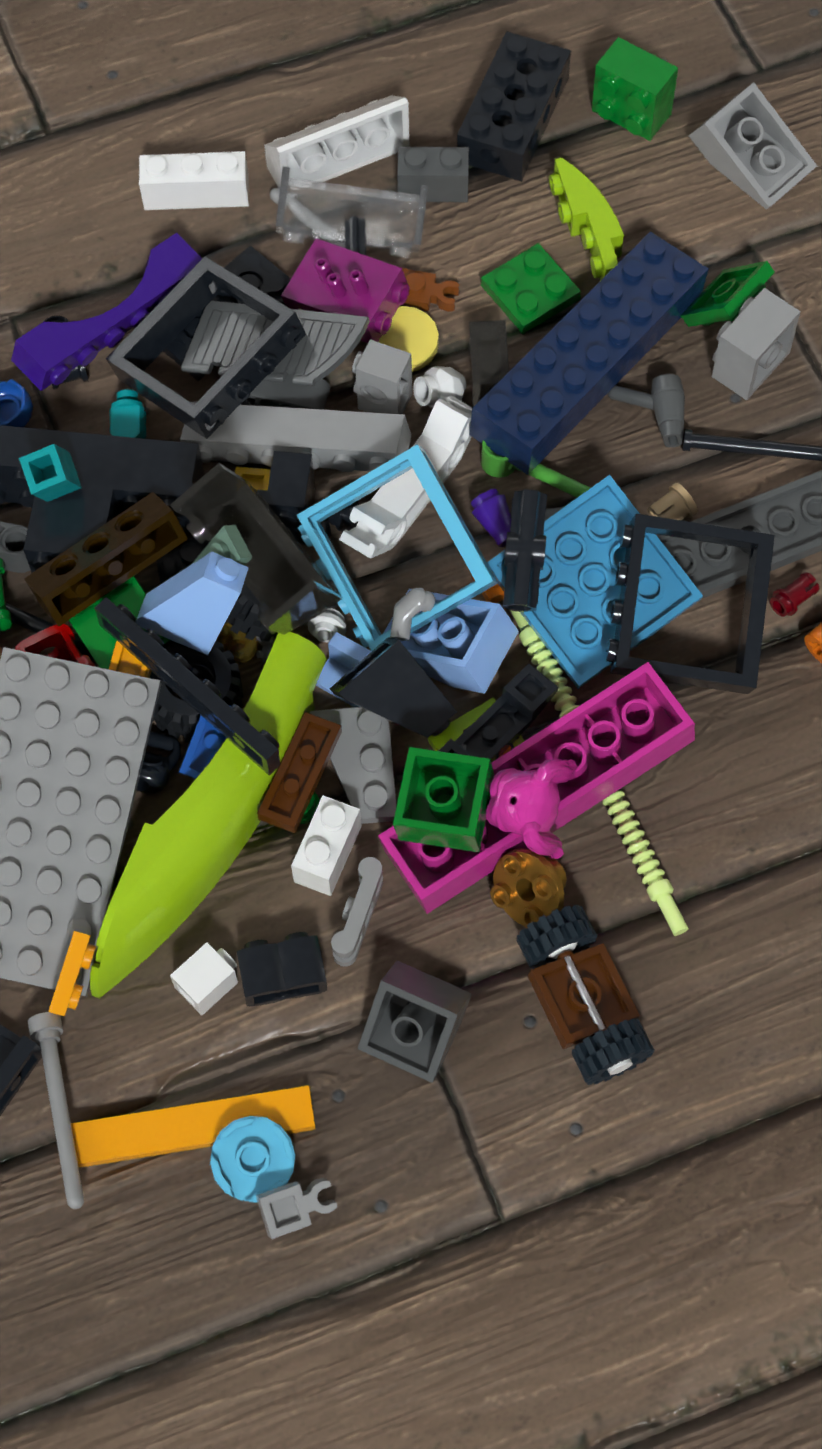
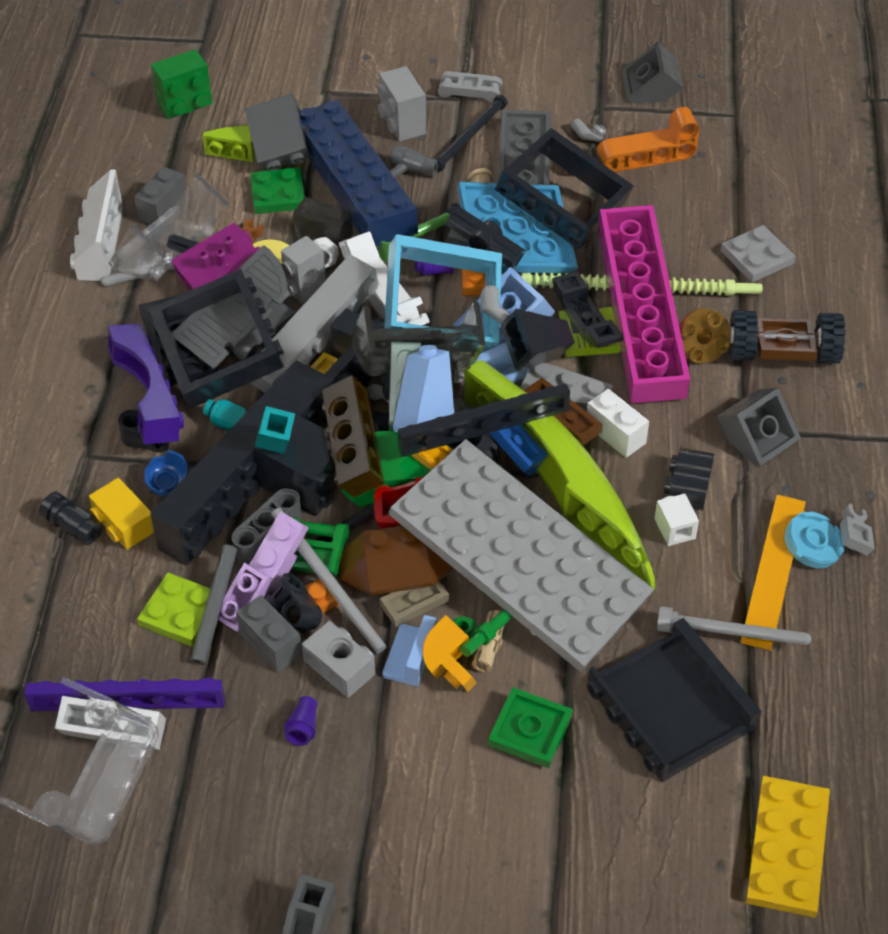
camera: 65 degrees left, 15 degrees down
light orange plate [48,931,96,1017] -> none
white brick [139,151,249,210] -> none
light grey plate [331,857,383,967] -> none
green brick [393,747,494,852] -> none
black brick [457,31,571,182] -> none
dark pink hair [486,759,578,859] -> none
green plate [681,261,775,327] -> none
light grey slope [689,82,817,209] -> none
none -> dark grey panel [245,93,311,171]
none -> light grey plate [720,225,796,283]

